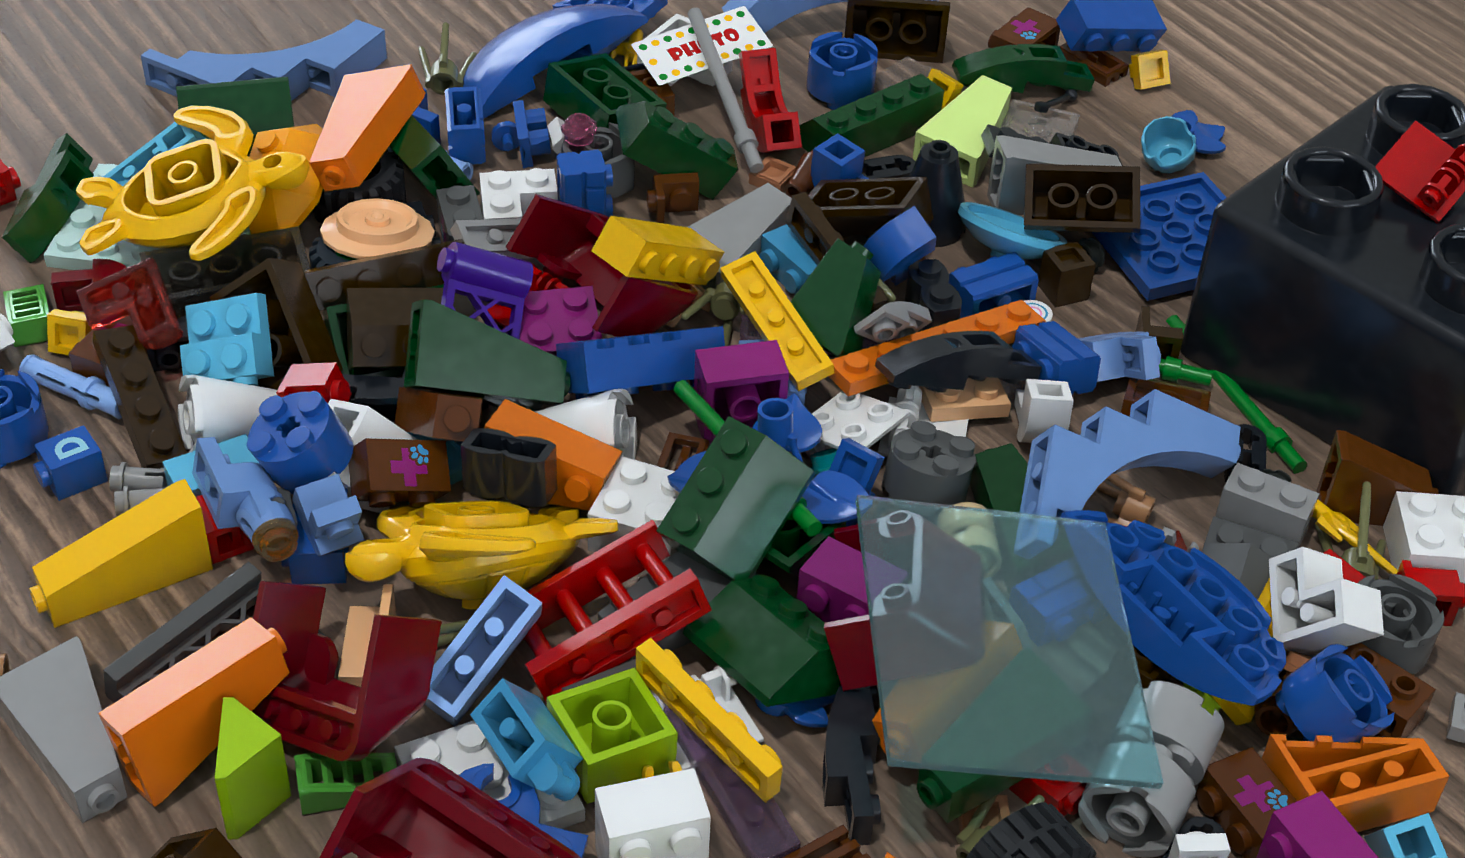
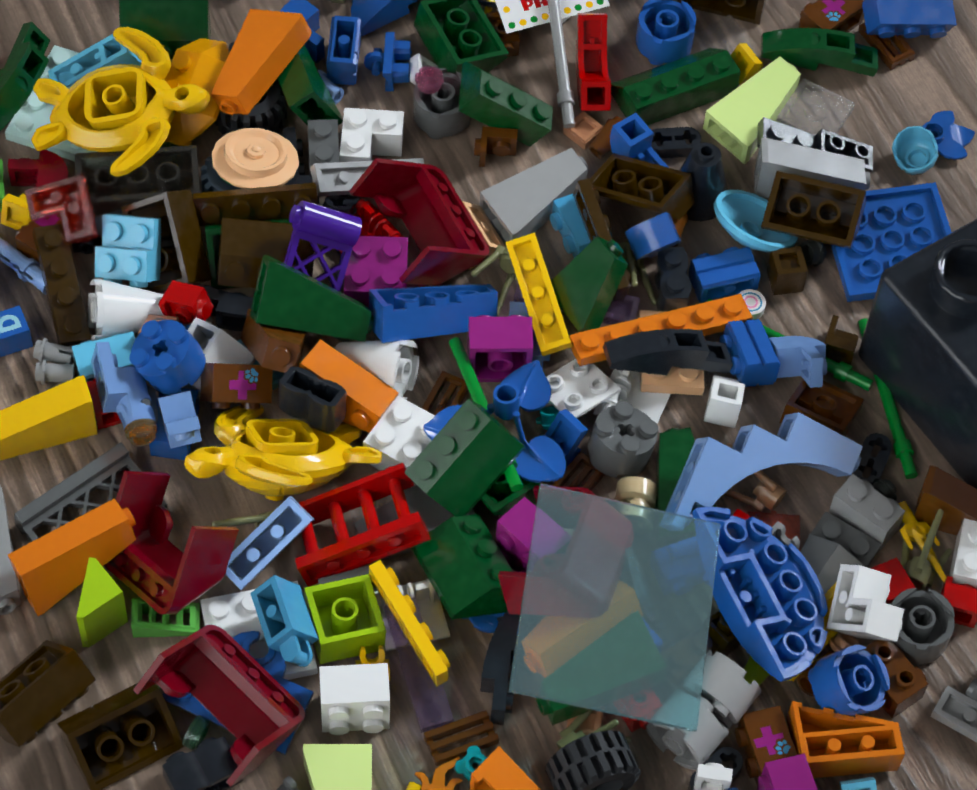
camera: 10 degrees right, 15 degrees up
light nougat panel [338,584,397,687] -> none
blue brick [557,150,613,217] -> none
yellow brick [591,215,724,285] -> none
light grey slope [853,301,932,344] -> none
black hinge [1034,89,1078,113] -> none
yellow tile [1129,50,1171,90] -> none

